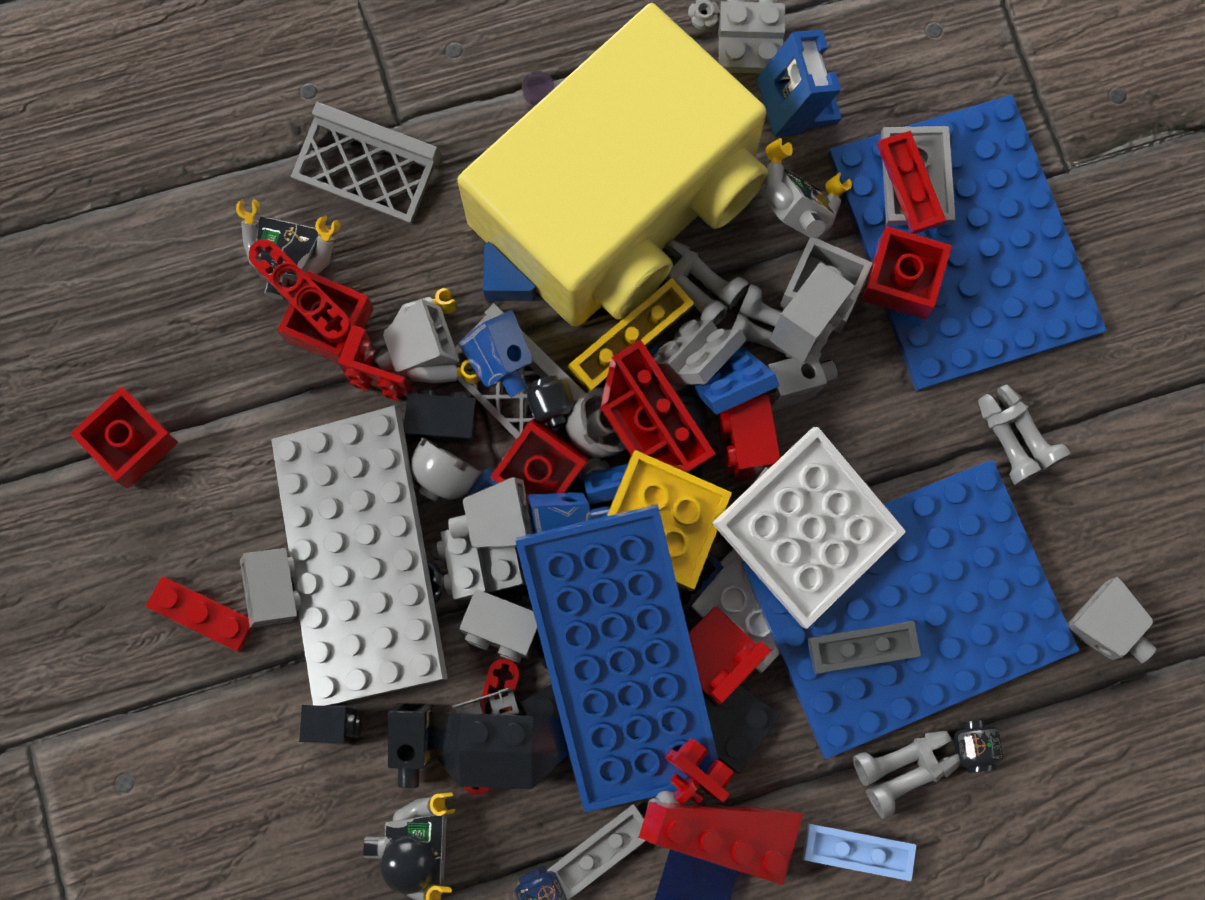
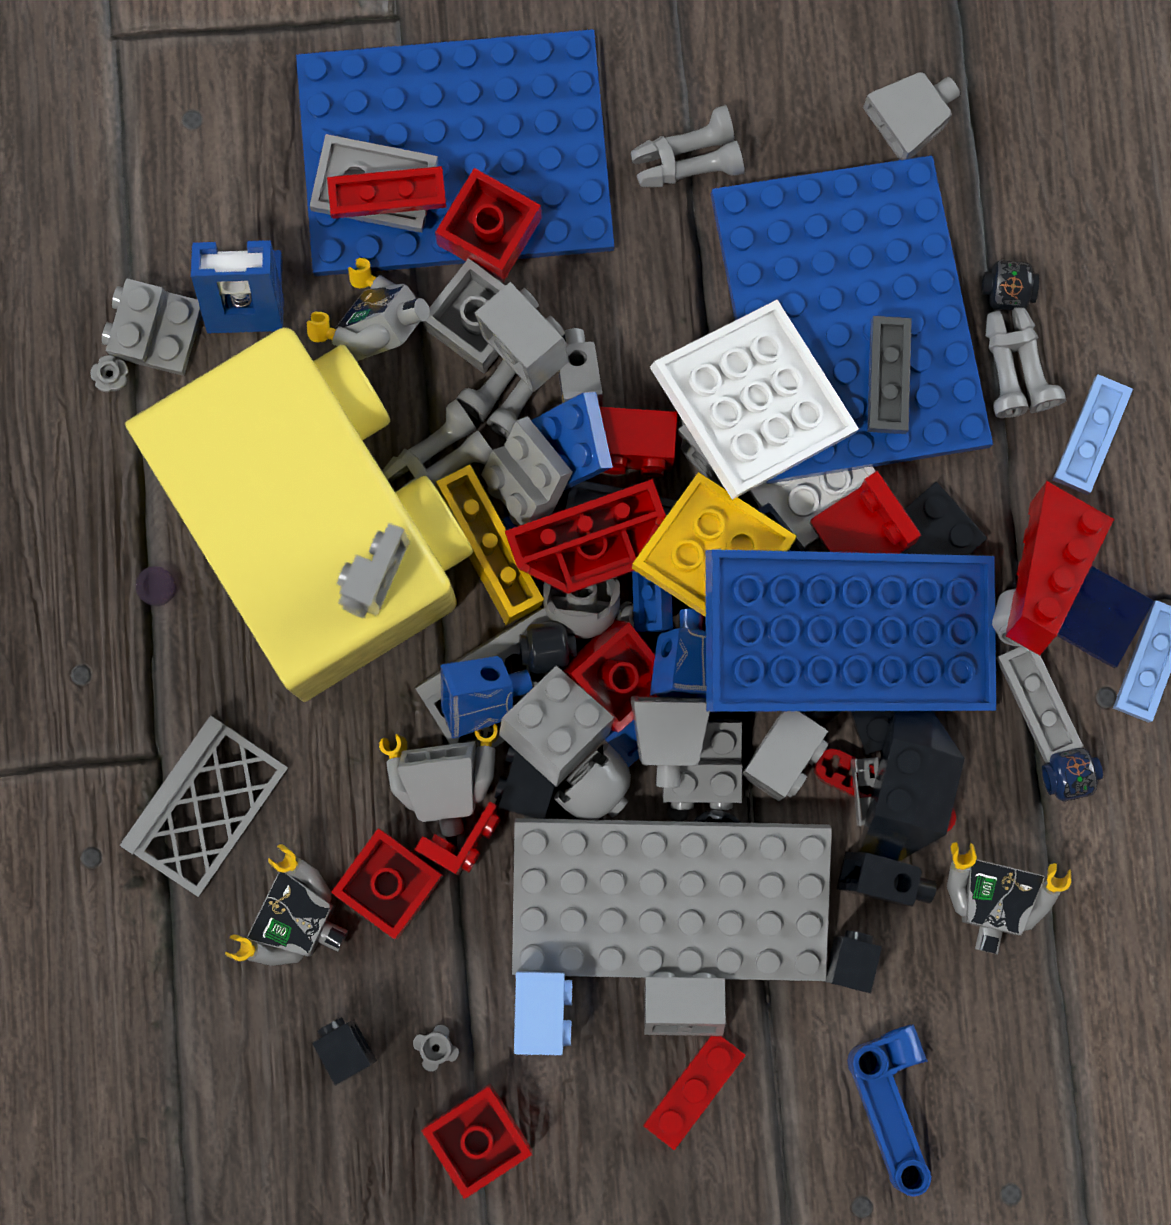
camera: 80 degrees left, 5 degrees up
red beam [249,239,351,343] -> none
black hair [380,833,437,895] -> none
blue slope [483,242,537,301] -> none
red hips [665,738,734,805] -> none
none -> black brick [312,1017,377,1086]
none -> light grey plate [337,523,410,618]
none -> light grey plate [413,1025,459,1071]
none -> light grey brick [499,666,614,787]
none -> light blue brick [514,971,572,1055]
none -> blue piece [847,1024,931,1196]

